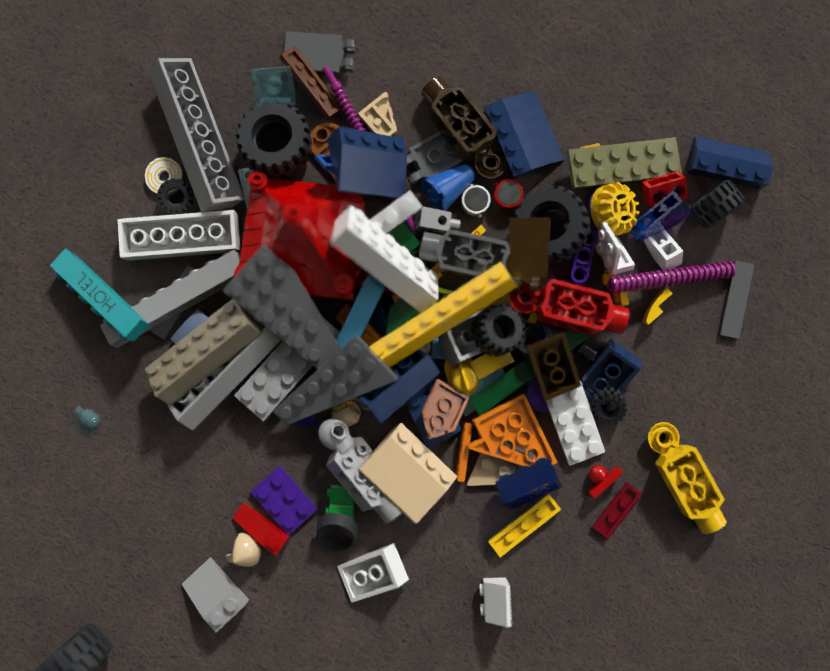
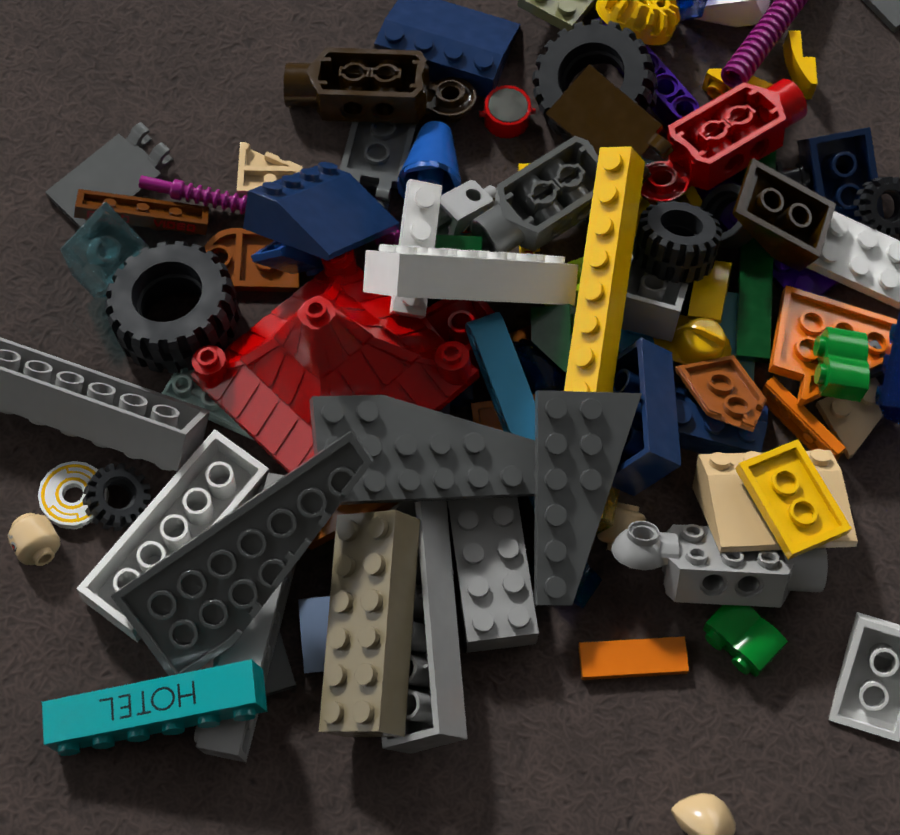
camera: 55 degrees left, 20 degrees down
red slope [233,502,290,555] -> none
dark purple plate [251,466,318,535] -> none
black tyre [316,513,359,552] -> none
pearl dark grey piece [461,184,490,218] -> none
white bracket [595,222,635,275] -> none
none -> tan head [8,513,60,566]
none -> dark grey wing [111,429,374,676]
none -> orange tile [578,636,689,680]
none -> yellow plate [735,439,852,560]
none -> green brick [813,327,870,402]

